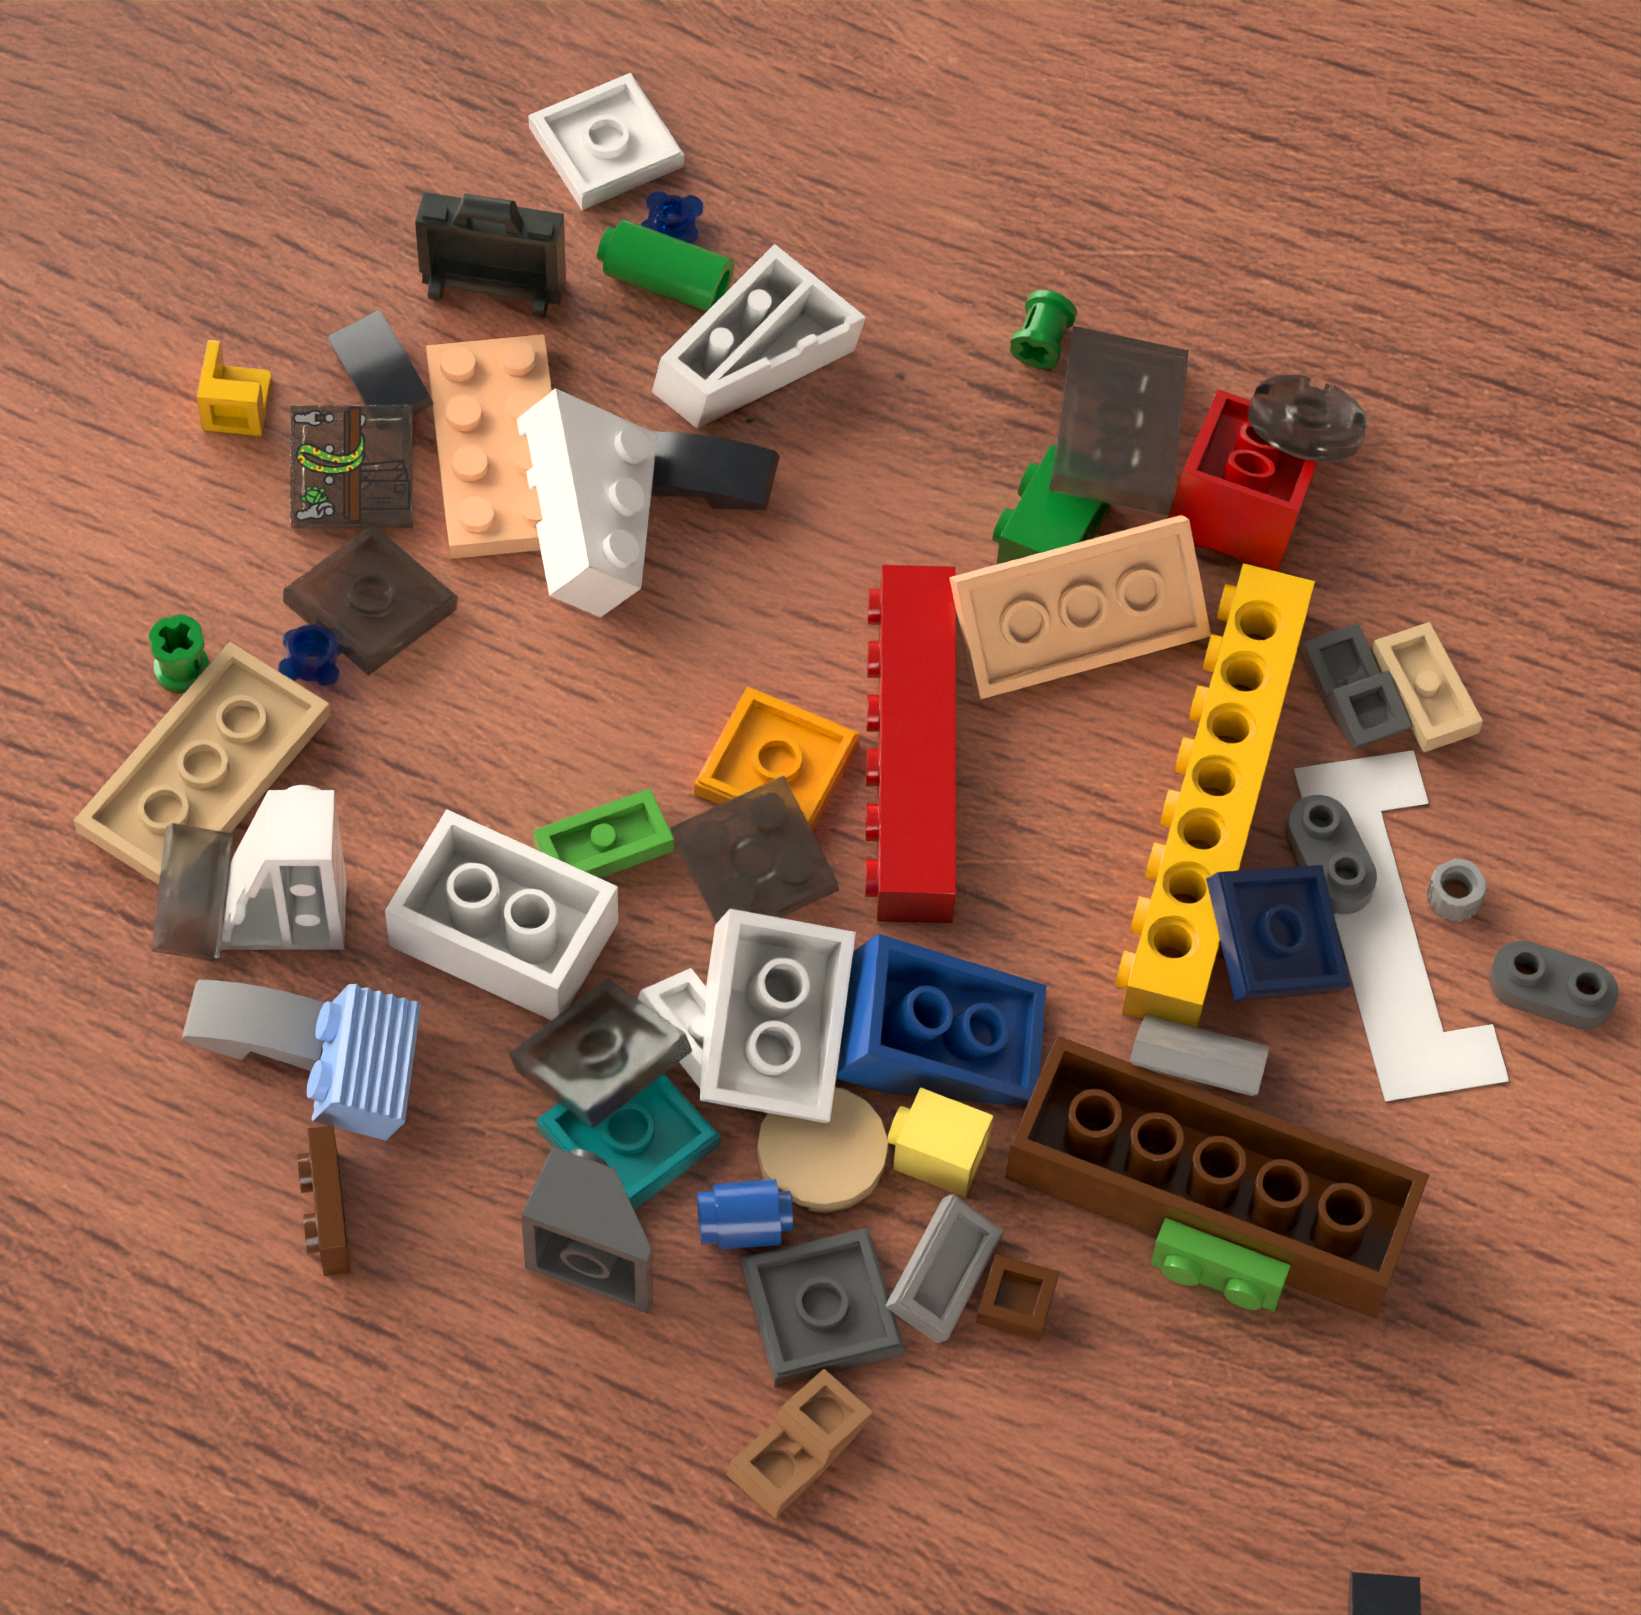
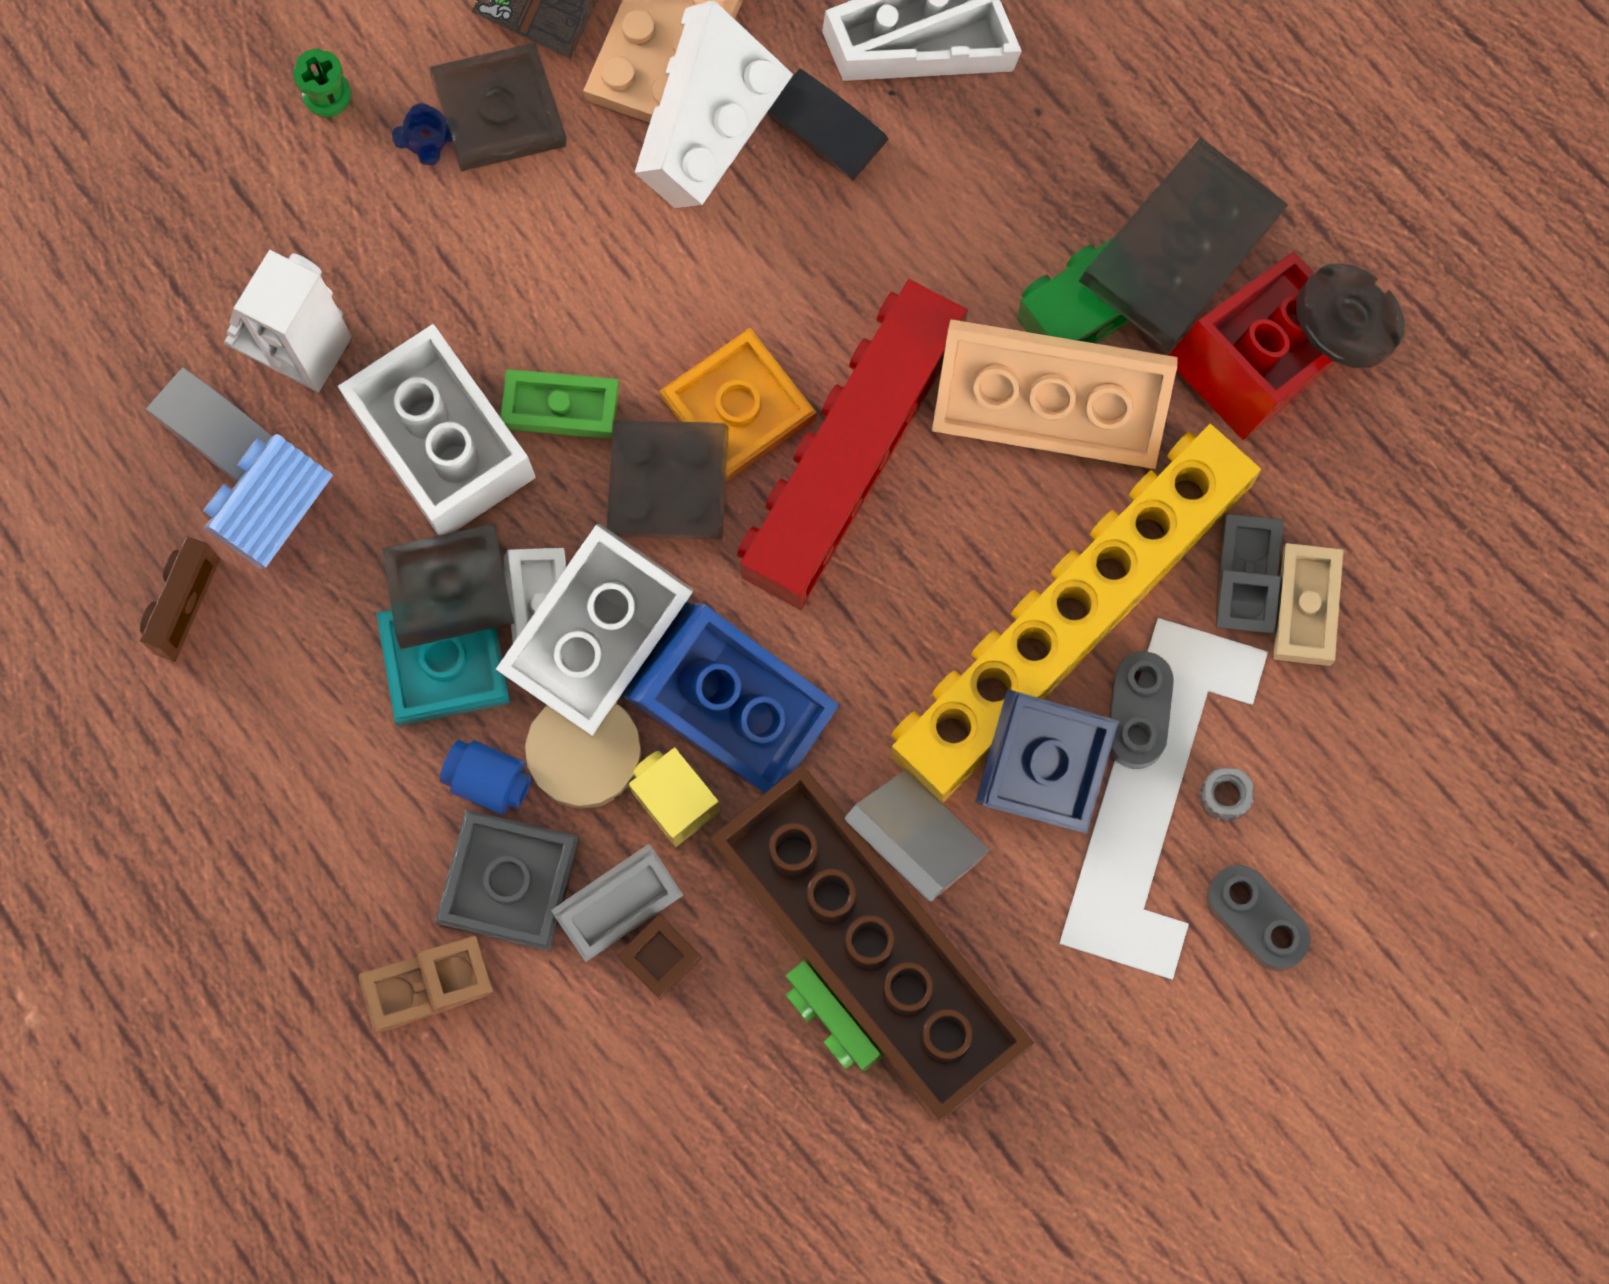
camera: 35 degrees right, 15 degrees up
tan plate [74,642,331,896] -> none
clear smoke tile [151,823,234,962] -> none
dark grey slope [521,1146,653,1314] -> none
green bush [1010,290,1078,369] -> none

